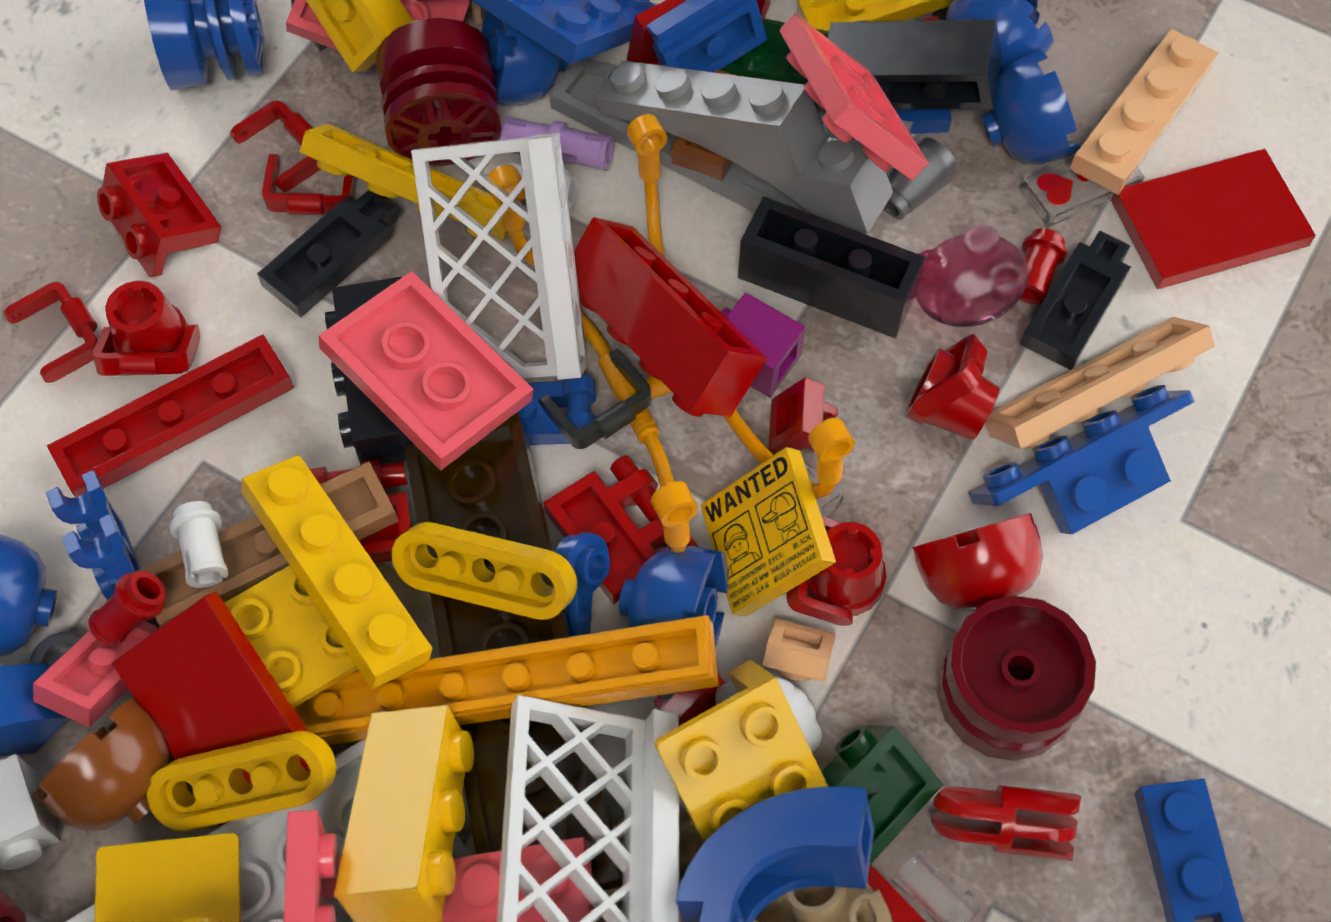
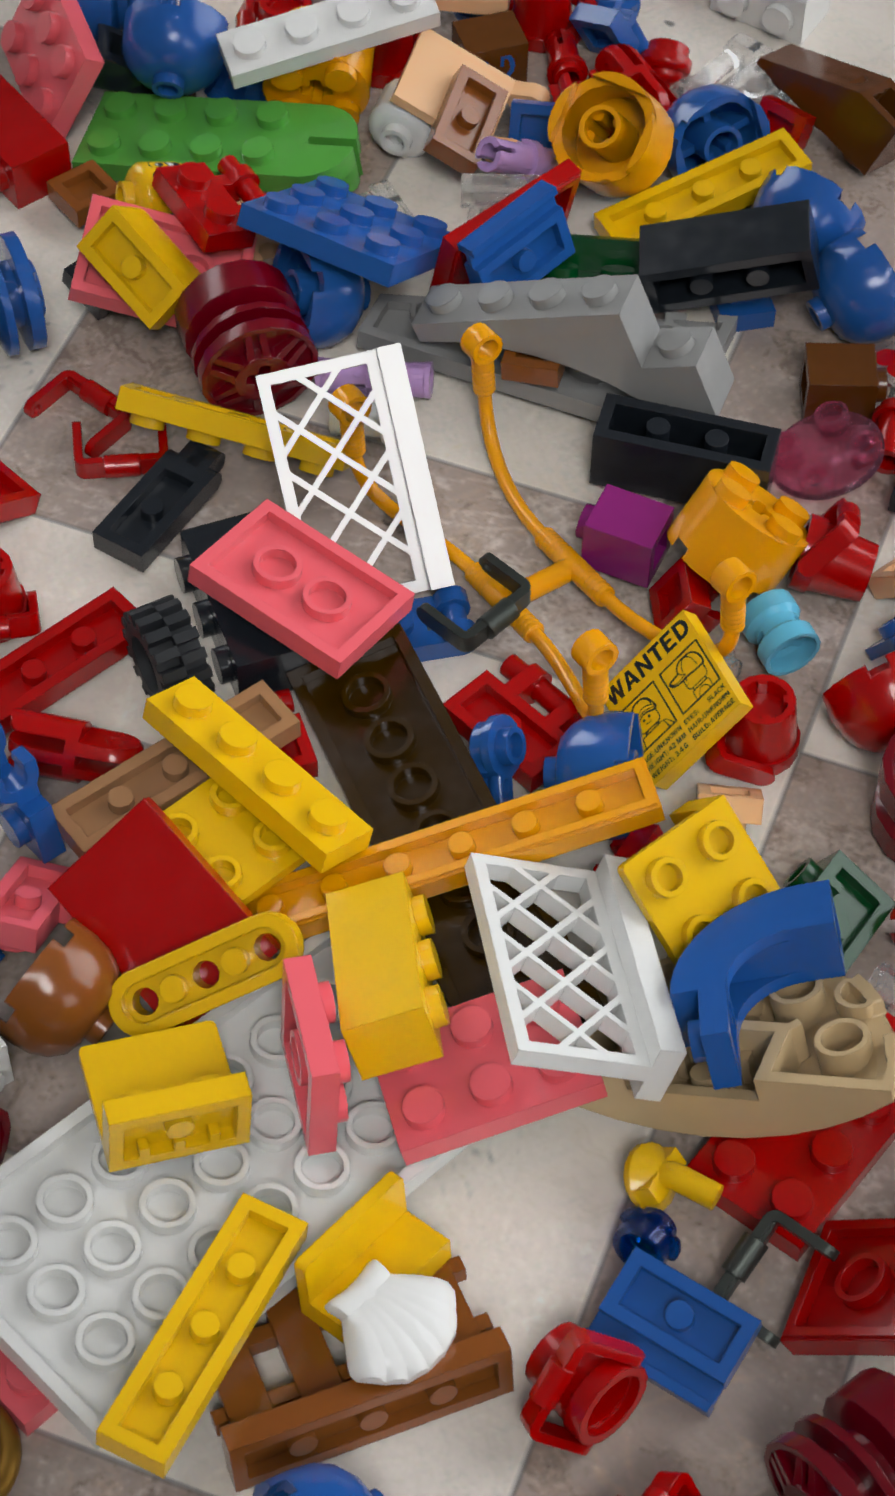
camera: 10 degrees left, 10 degrees down
red pin [88,571,166,646] -> none
white pin [169,501,228,588] -> none
yellow plate [392,522,577,620] -> none
red brick [574,217,767,417] -> none
coral plate [779,13,929,180] -> none
flat silver cone [883,138,957,220] -> none
none -> red arm [7,708,144,784]
none -> black tyre [121,595,215,697]
none -> light orange brick [667,461,810,597]
none -> medium azure wheel [742,589,821,676]
none -> reddish brown brick [799,342,888,426]

